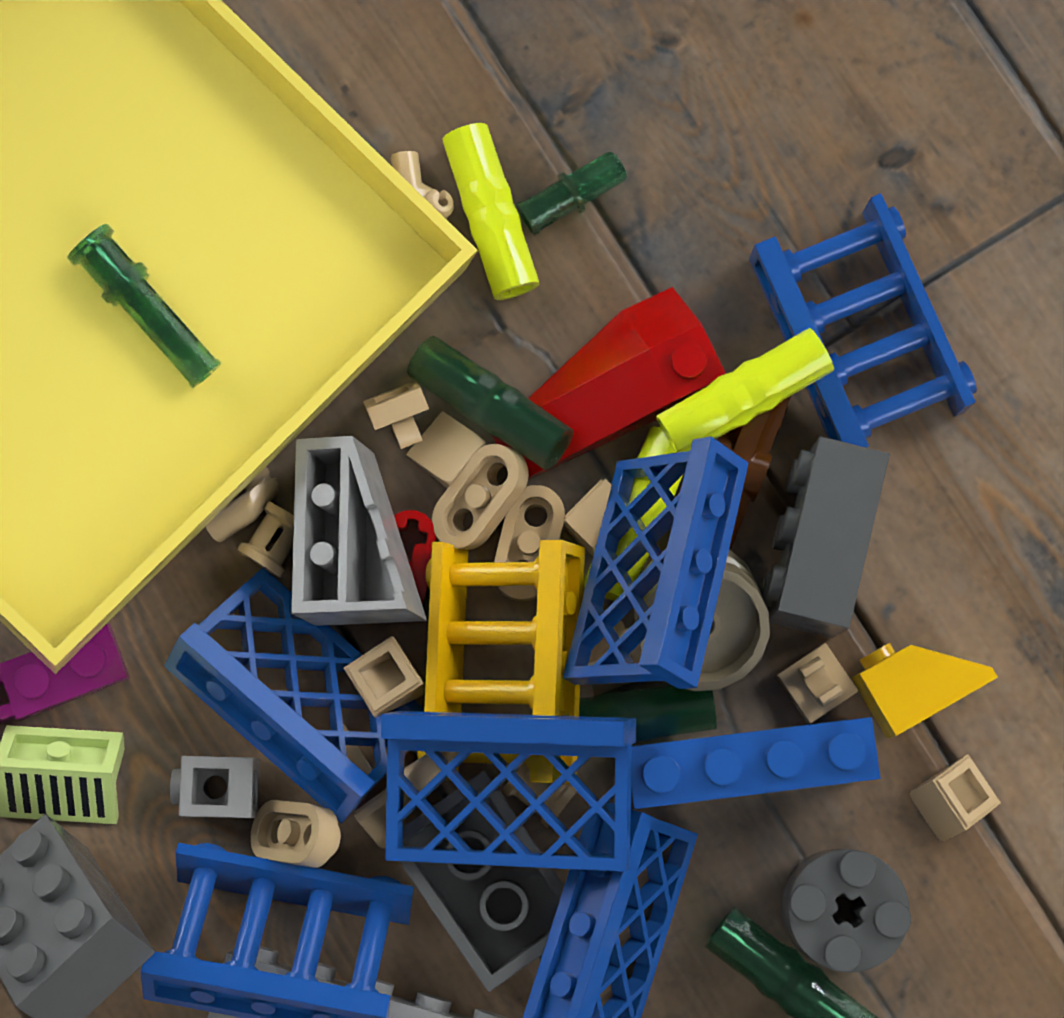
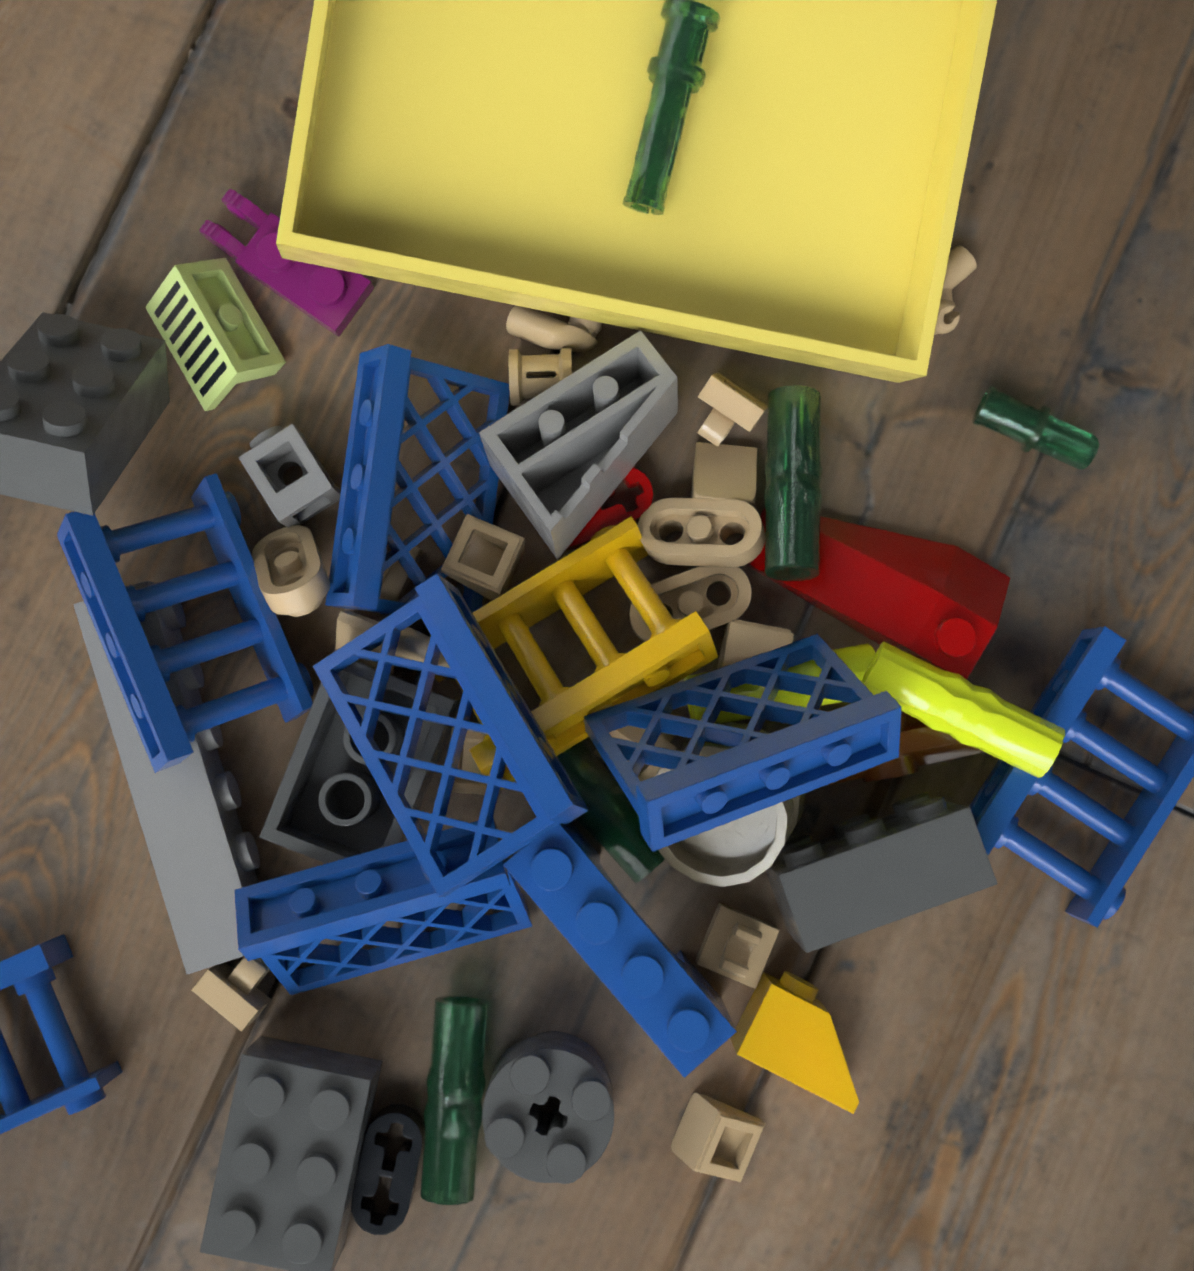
camera: 55 degrees right, 5 degrees up
neon yellow axle [442,123,539,300] -> none

